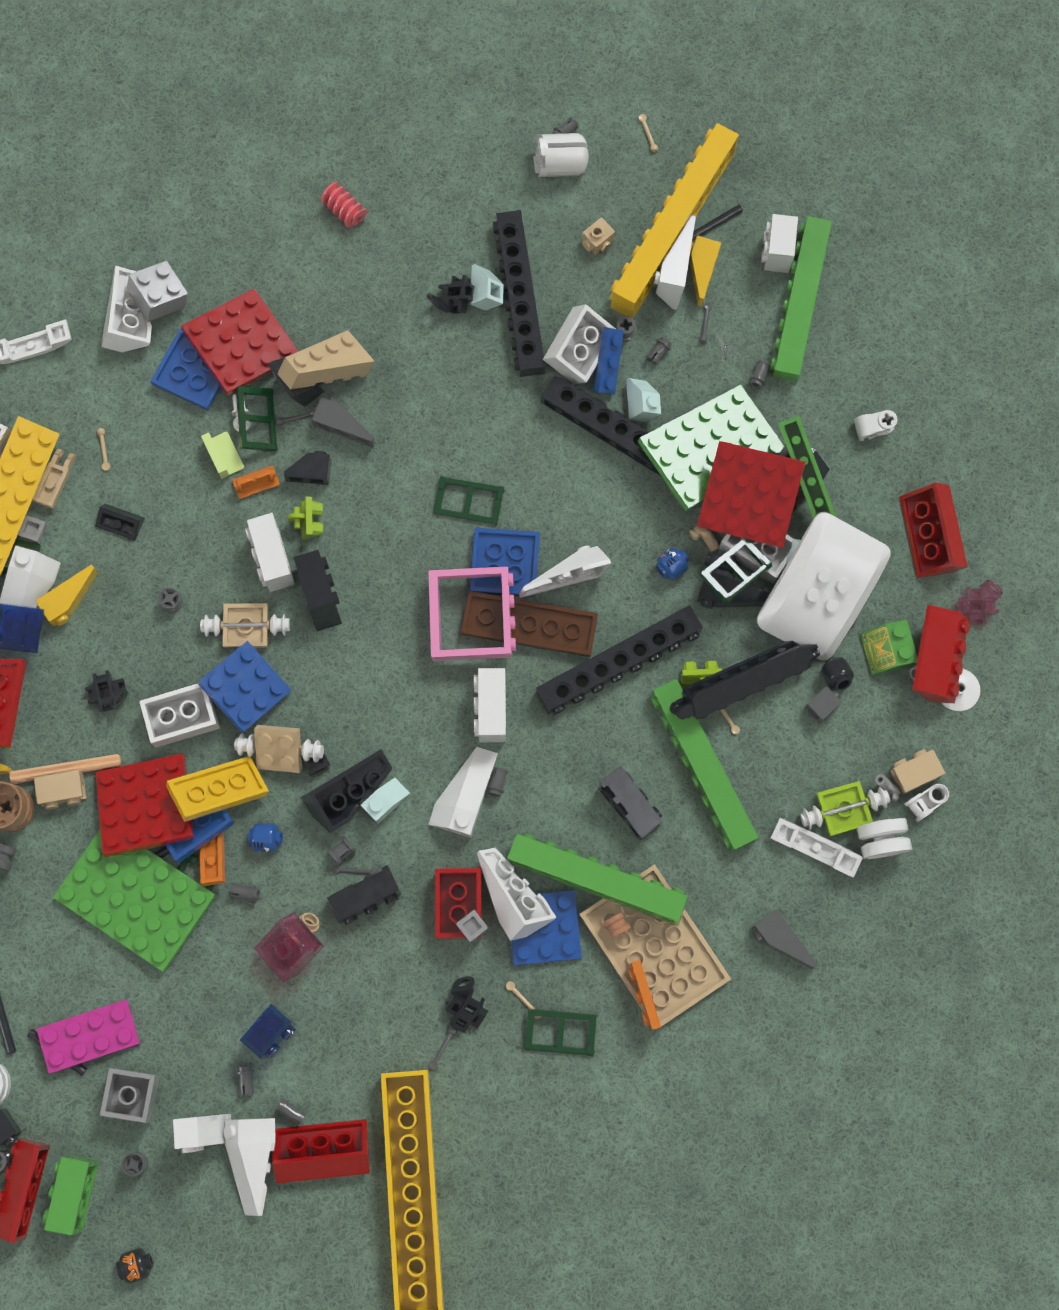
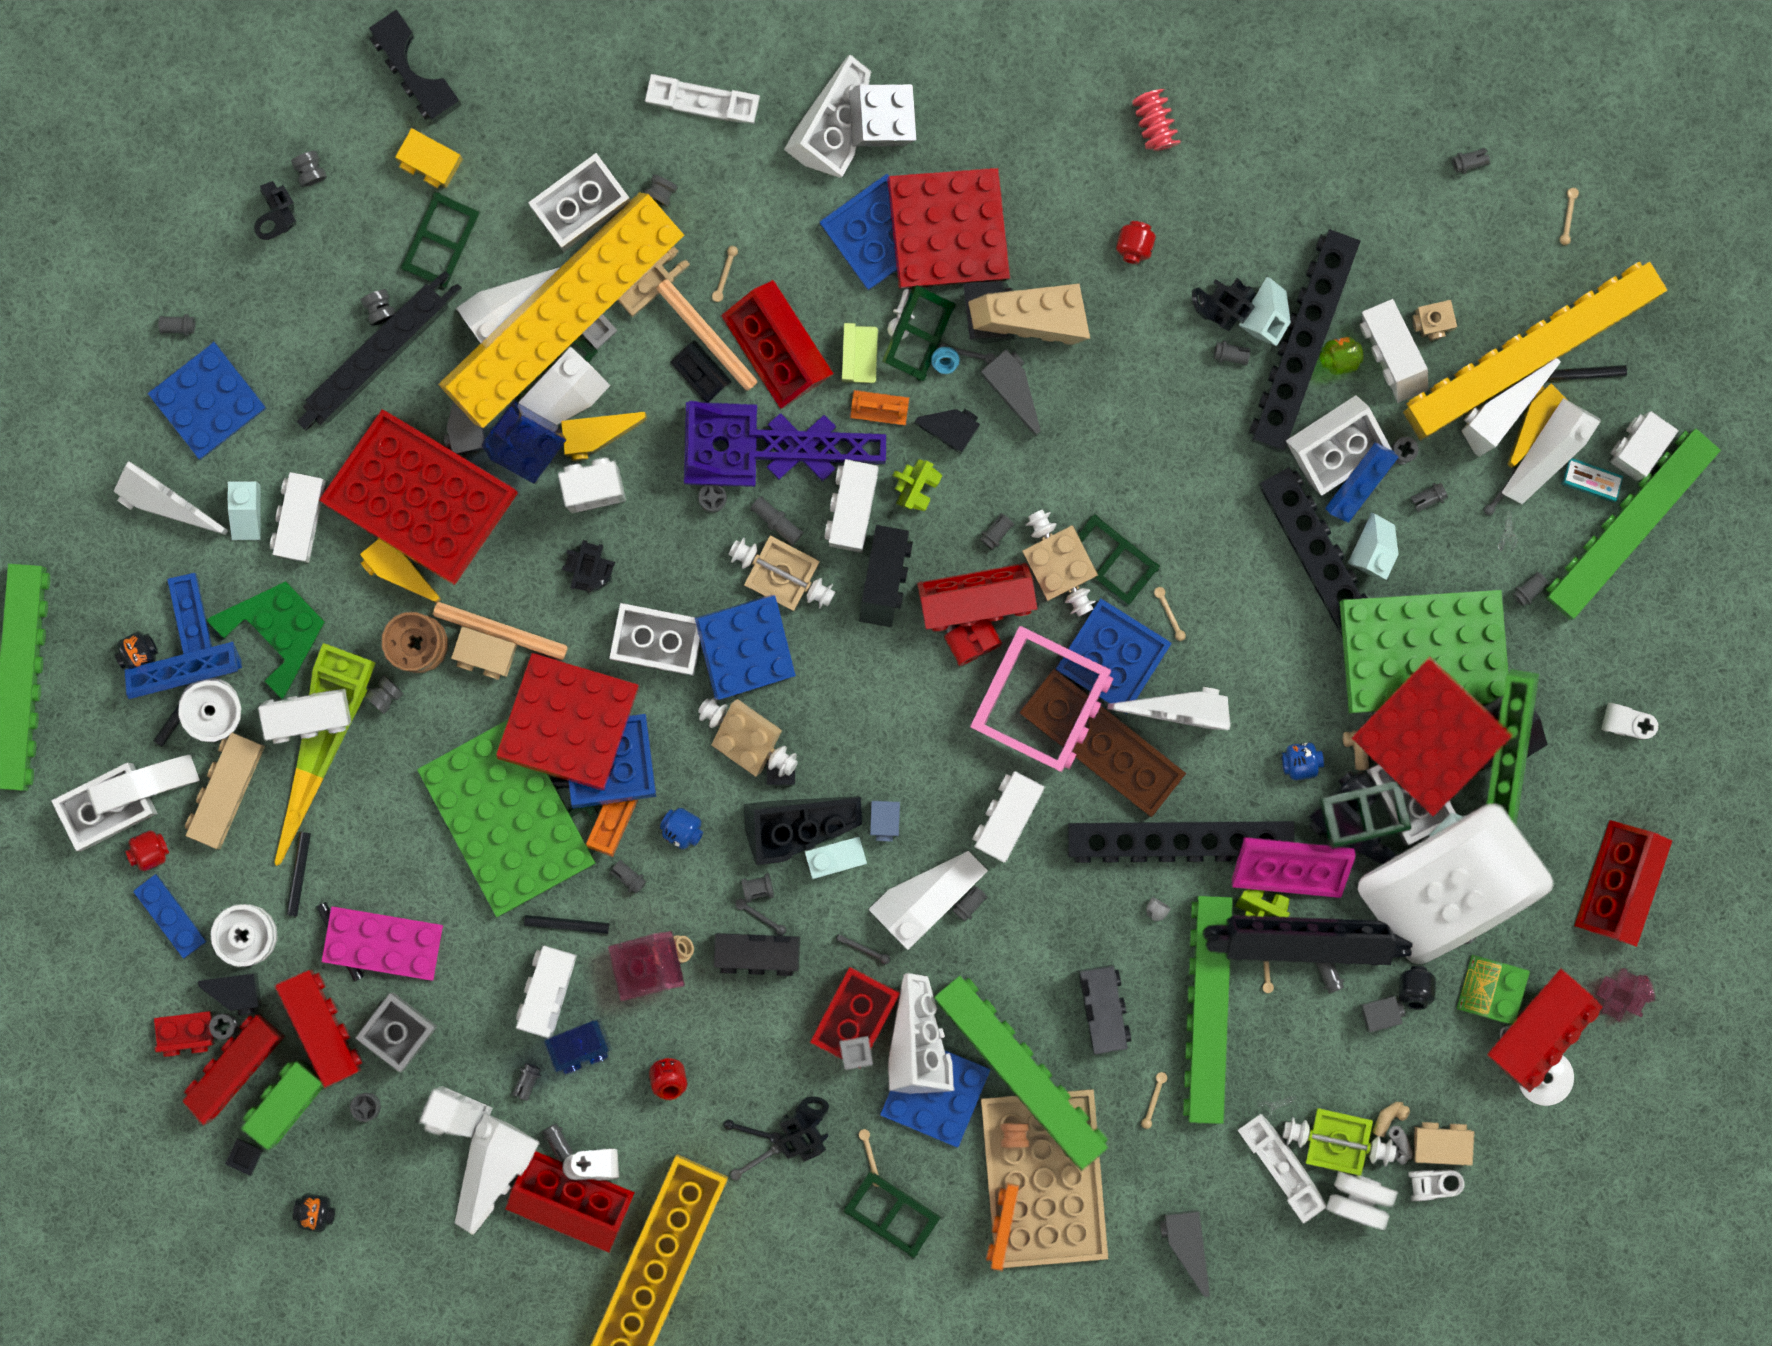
camera: 30 degrees right, 10 degrees up
yellow plate [166,756,269,822] -> none
white cylinder [533,133,589,177] -> none
none -> black plate [225,1138,264,1176]
none -> red slope [275,969,363,1088]
none -> white wedge [516,946,577,1038]
none -> black bar [524,915,609,934]
none -> white brick [559,458,626,513]
none -> white piece [562,1149,619,1180]
none -> dark grey wheel [644,174,678,207]
none -> red head [649,1058,688,1100]
none -> light nougat axle [657,279,757,391]
none -> dark purple piece [684,401,886,487]
none -> red slope [721,280,834,409]
none -> black hinge [723,1119,780,1143]
none -> dark grey pin [750,496,804,546]
none -> dark grey hinge [836,934,891,965]
none -> sand blue brick [870,801,900,841]
none -> red slope [917,563,1037,631]
none -> medium azure plate [931,347,959,374]
none -> red piece [944,619,1003,666]
none -> dark grey pin [980,513,1014,550]
none -> tan plate [1023,509,1098,617]
none -> red head [1116,221,1156,265]
none -> tan hinge [1141,1072,1167,1129]
none -> light grey hinge [1146,897,1171,921]
none -> tan hinge [1154,587,1186,641]
none -> dark grey pin [1214,341,1250,366]
none -> dark pink plate [1231,838,1355,898]
none -> dark grey pin [1315,963,1345,994]
none -> clear neon green head [1320,337,1364,375]
none -> white wedge [1359,299,1428,403]
none -> tan arm [1372,1102,1410,1137]
none -> white wedge [1502,398,1601,504]
none -> slope [1561,458,1623,503]

